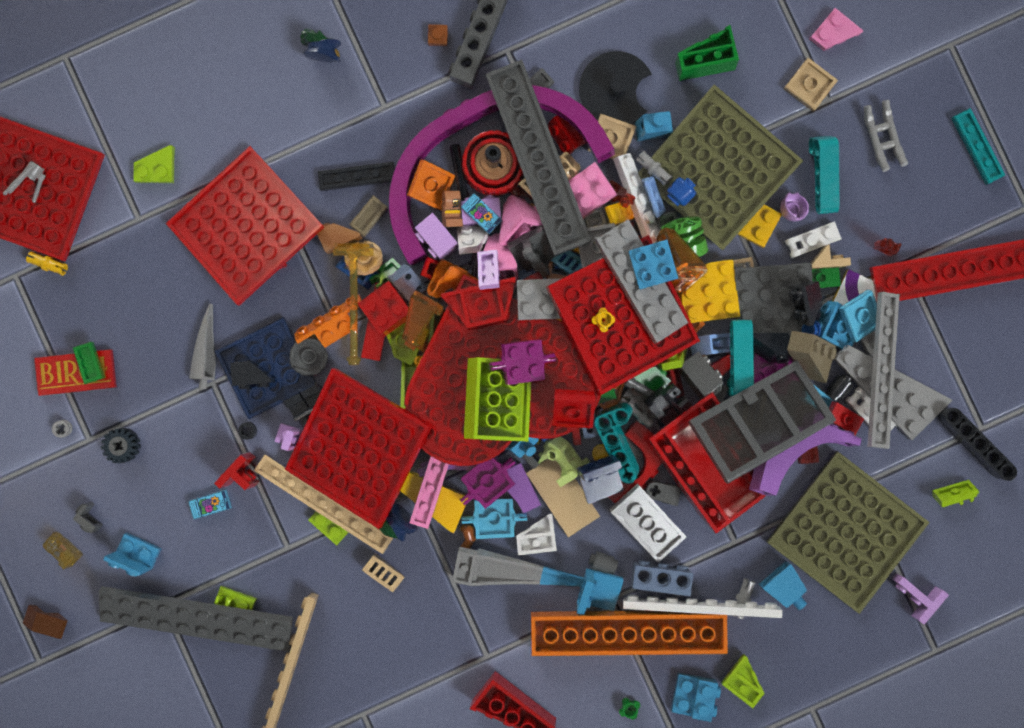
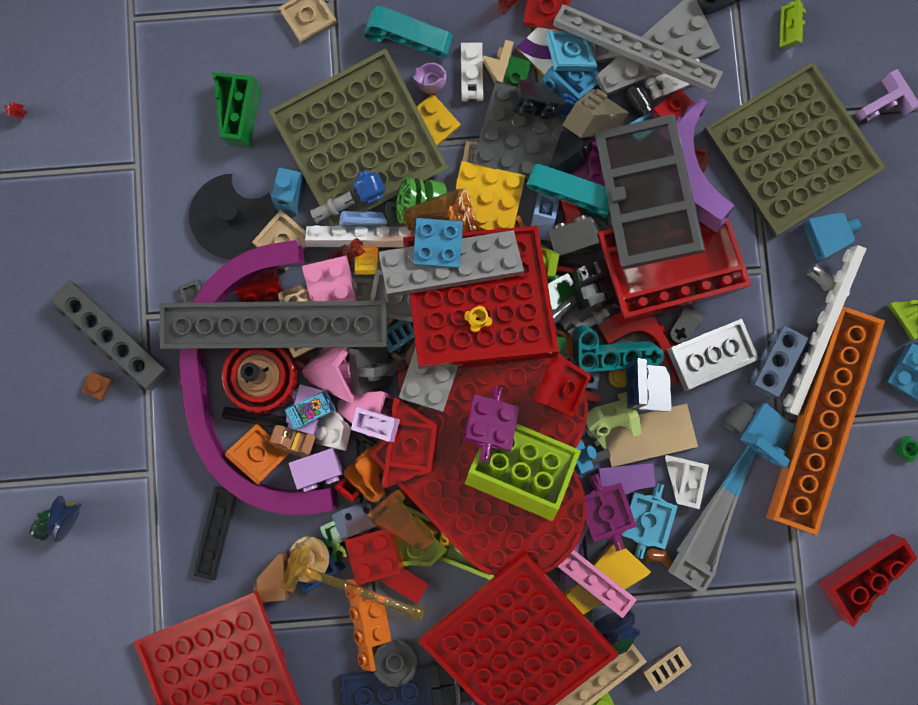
camera: 75 degrees left, 5 degrees down
dark tan tile [349,195,389,237] -> none

